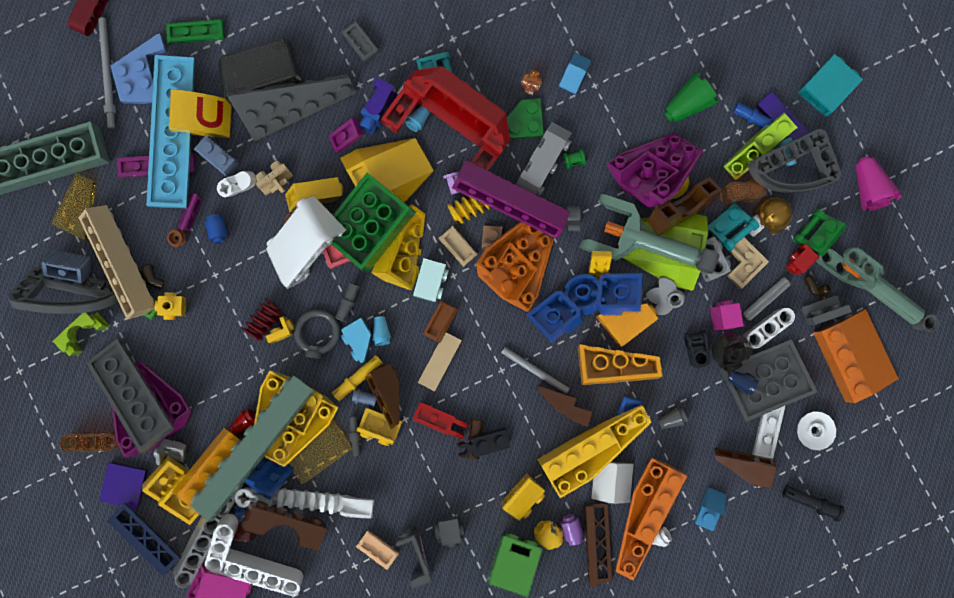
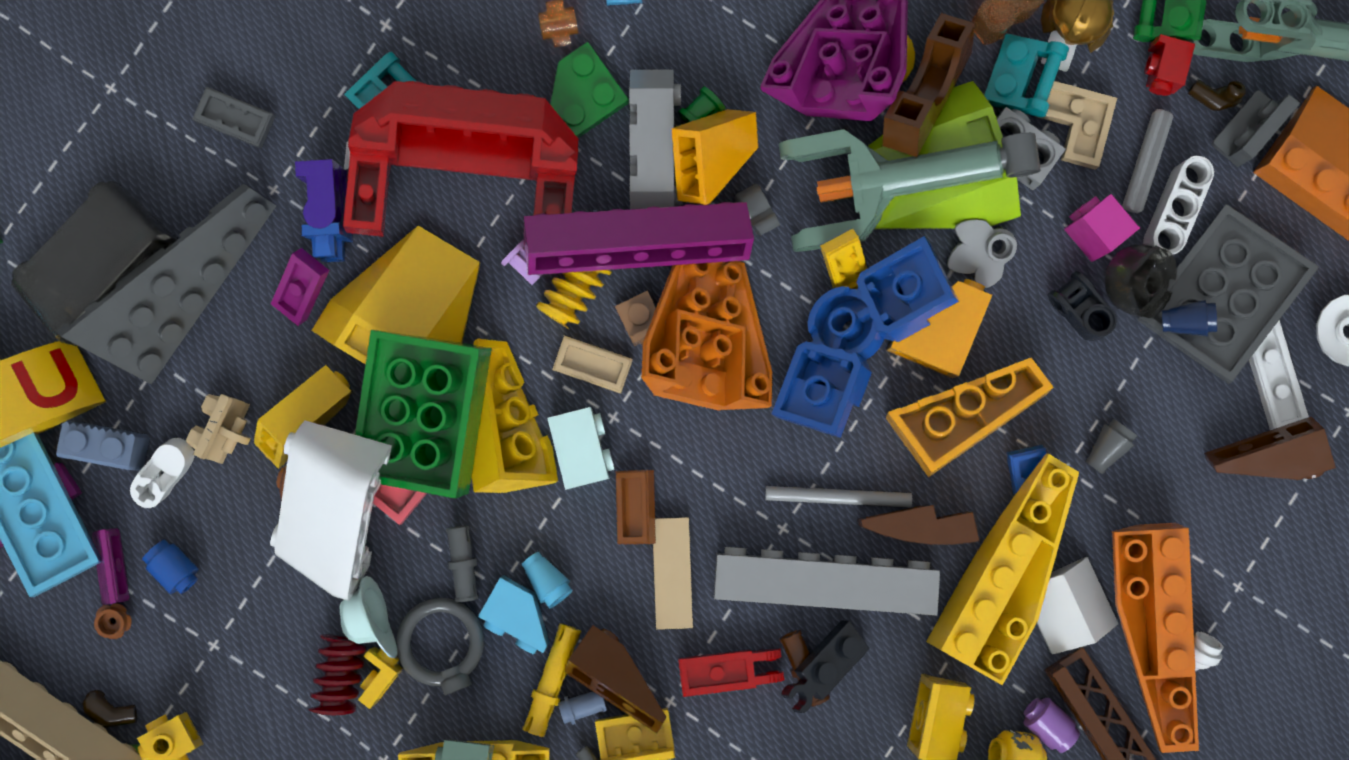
camera: 30 degrees left, 0 degrees up
medium azure cone [405,106,430,132] -> none
dark azure slope [694,487,726,531] -> none
none -> light aqua piece [339,576,397,658]
none -> light orange slope [671,109,758,205]
none -> light grey brick [713,547,940,616]

